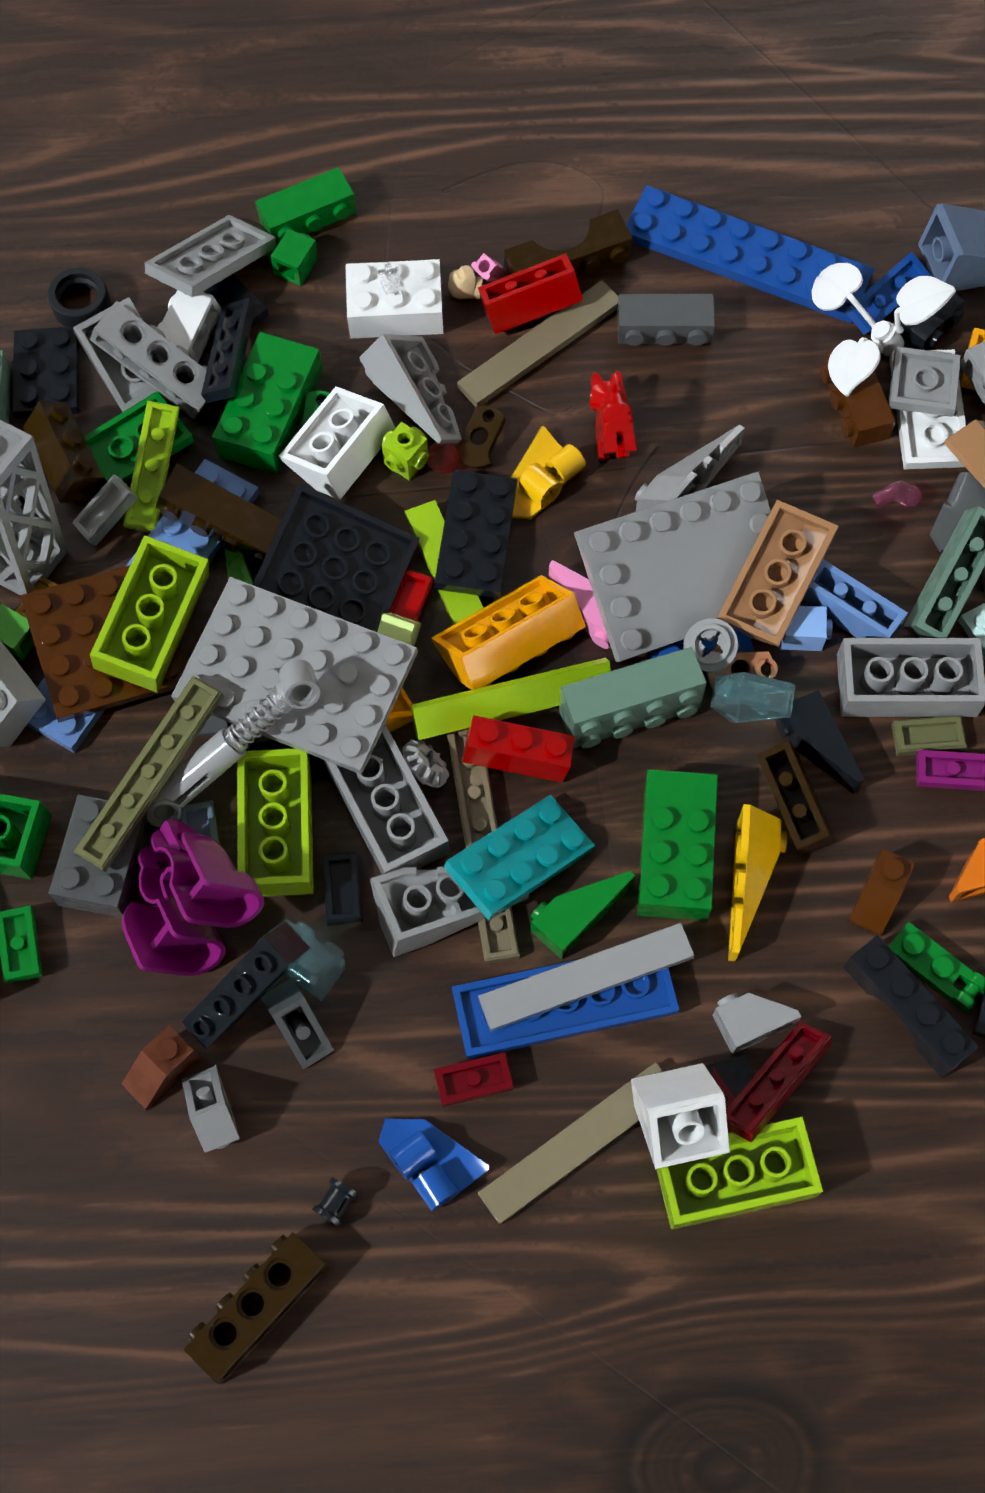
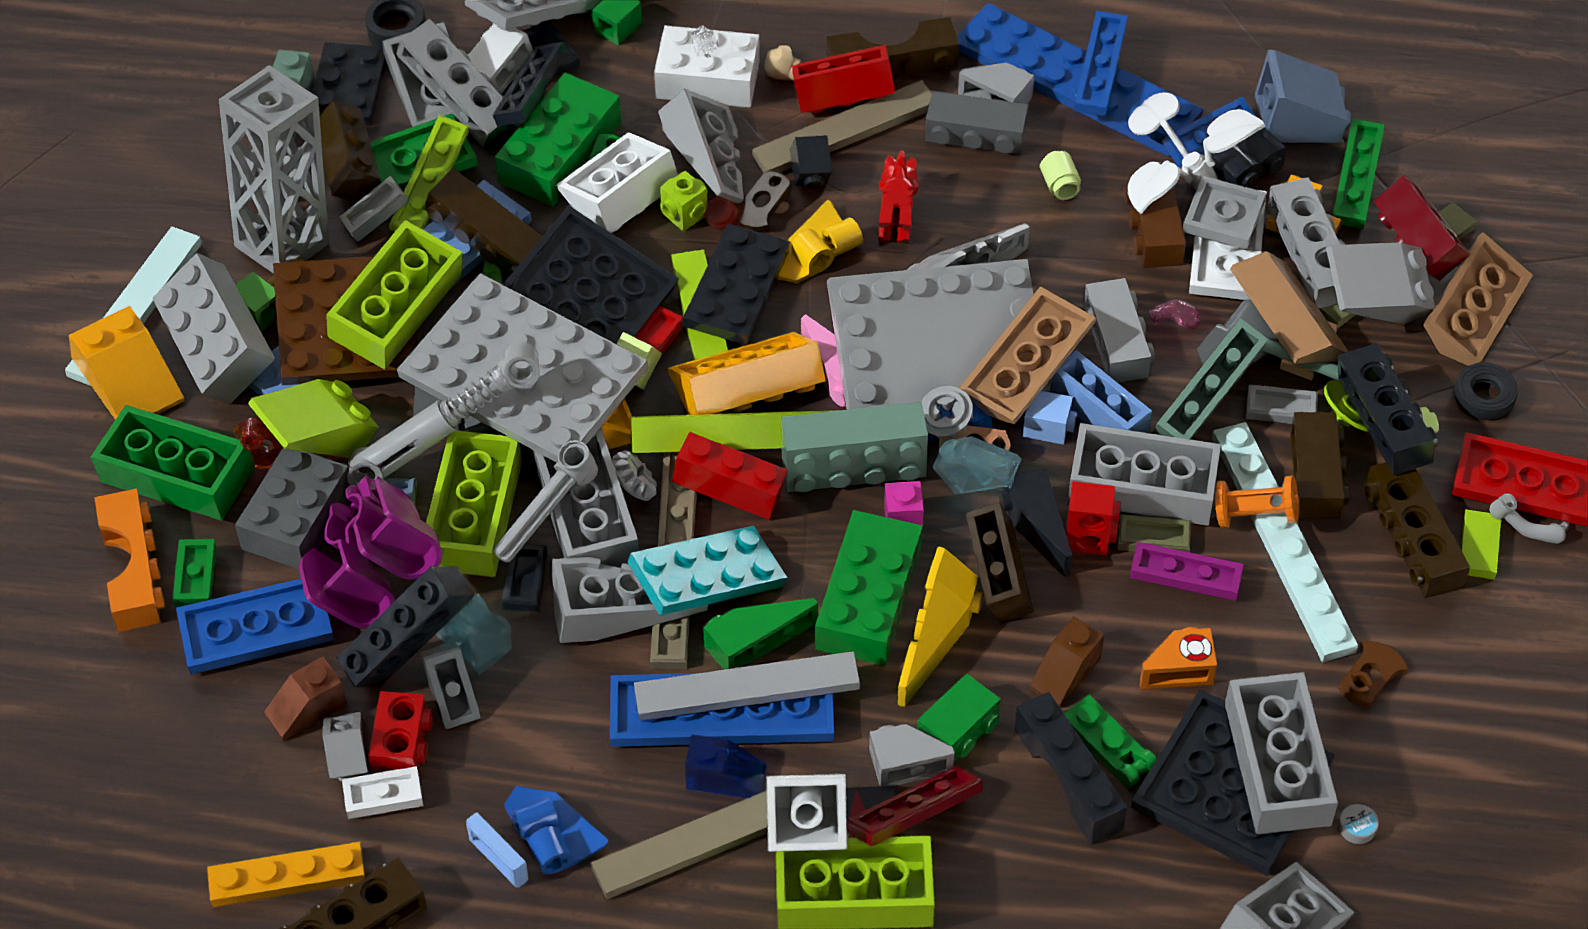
camera: 10 degrees right, 15 degrees down
olive tile [73,676,224,872] -> none
black bush [312,1177,360,1228] -> none
dark red plate [434,1052,514,1107] -> none
bright pink piece [472,253,508,283] -> none
none -> blue plate [176,579,334,675]
none -> light orange plate [207,842,365,907]
none -> clear red piece [234,417,283,469]
none -> lime slope [248,379,379,458]
none -> white plate [342,766,423,819]
none -> red brick [368,691,433,774]
none -> light blue tile [466,812,529,888]
none -> light grey axle [493,440,598,562]
none -> clear blue slope [685,734,767,798]
none -> black brick [790,135,832,189]
none -> dark pink brick [884,481,924,534]
none -> green brick [917,674,1001,761]
none -> light grey slope [958,63,1034,104]
none -> yellowish green brick [1040,151,1081,200]
none -> red brick [1066,481,1121,556]
none -> blue plate [1074,11,1128,117]
none -> light grey brick [1084,278,1155,383]

